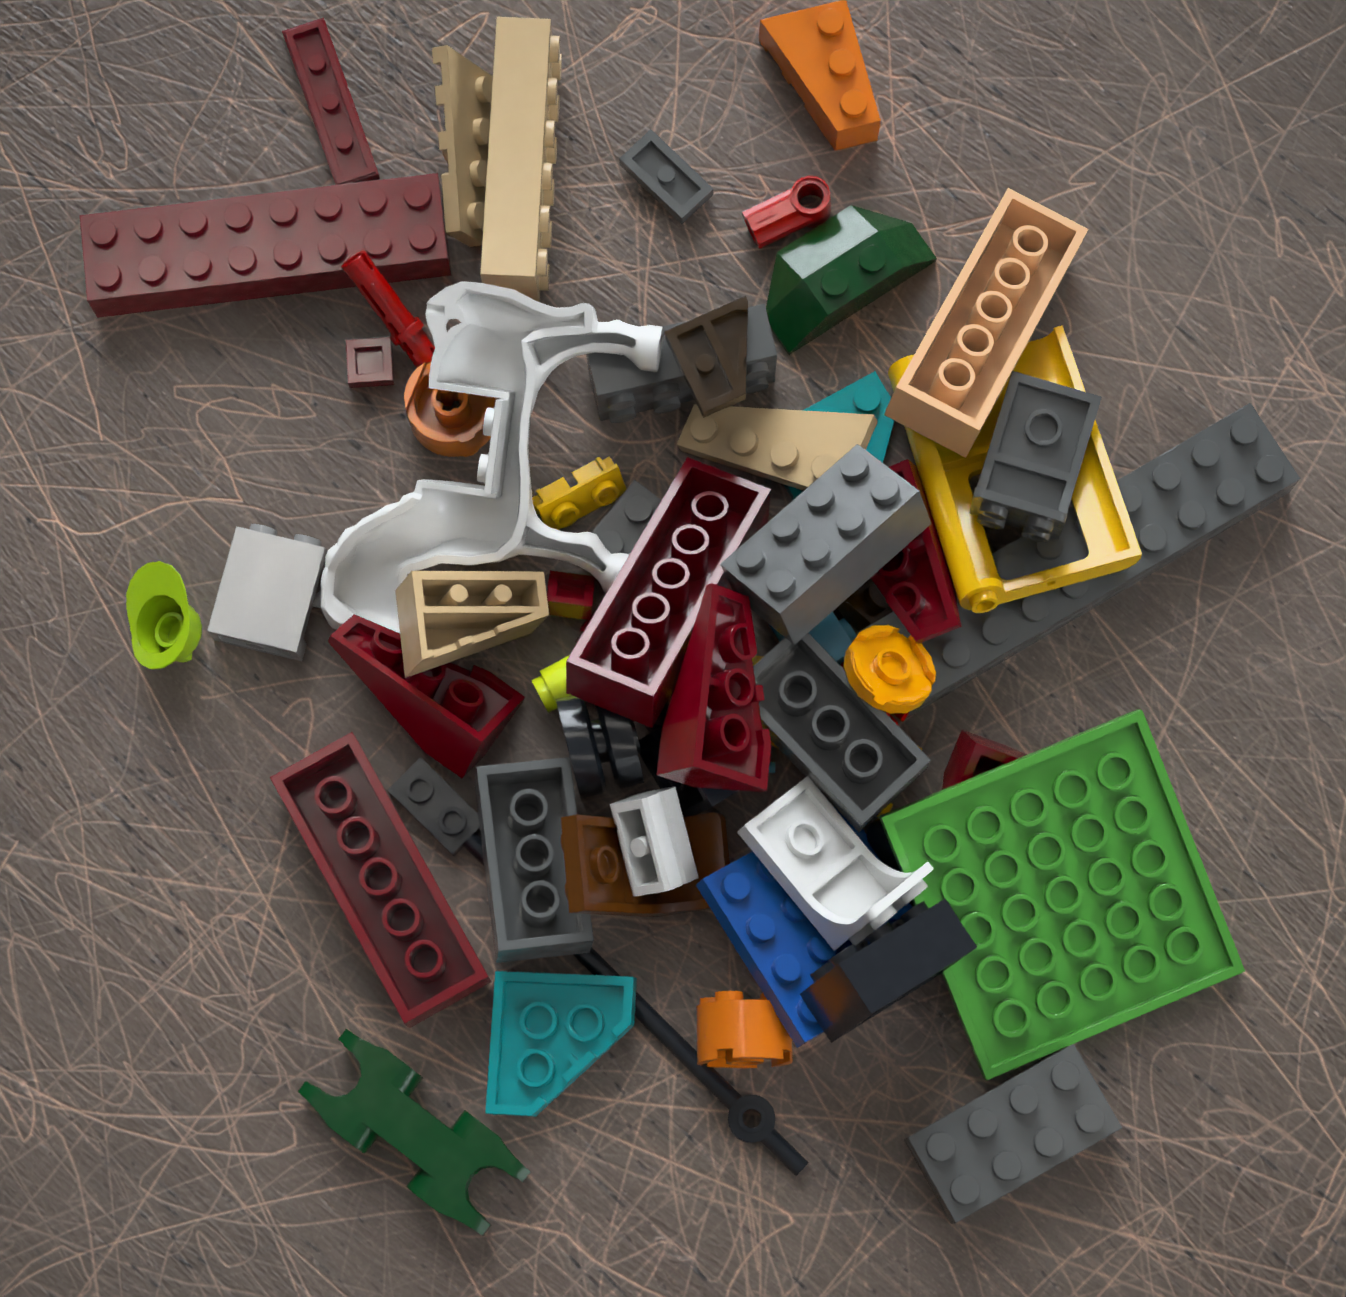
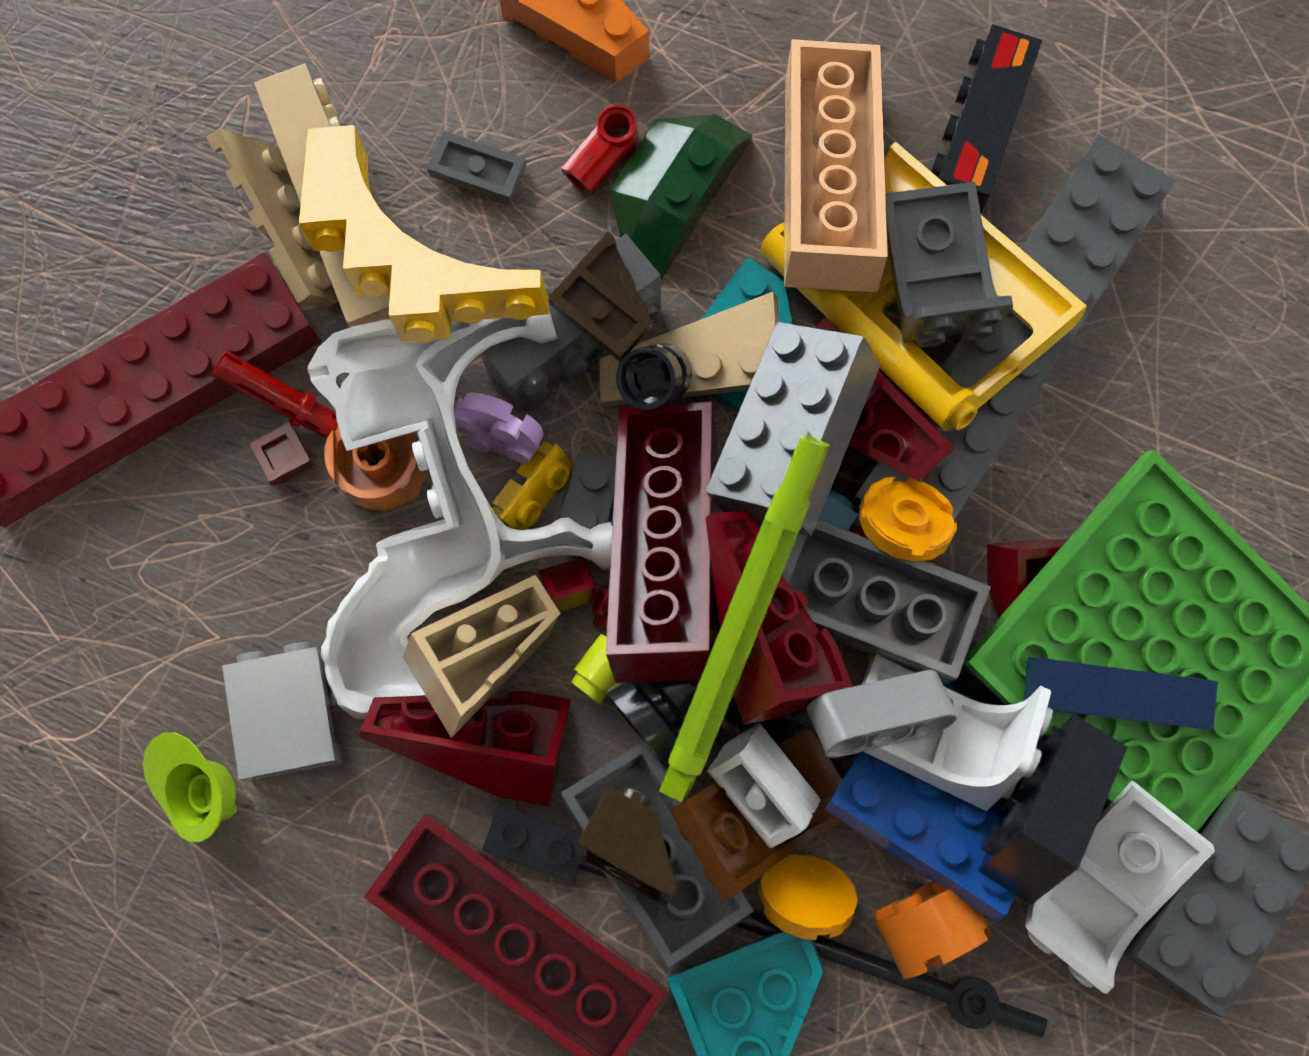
camera: 25 degrees left, 0 degrees up
dark red tile [282,17,380,185] -> none
none -> arch [299,125,549,344]
none -> lavender plate [454,392,544,464]
none -> dark brown slope [577,787,677,908]
none -> black wheel [616,343,693,410]
none -> lime piece [659,435,830,802]
none -> light orange tile [758,854,858,940]
none -> light grey beam [807,670,958,758]
none -> black brick [931,24,1042,213]
none -> dark blue tile [1023,657,1218,730]
none -> white bracket [1025,780,1215,994]

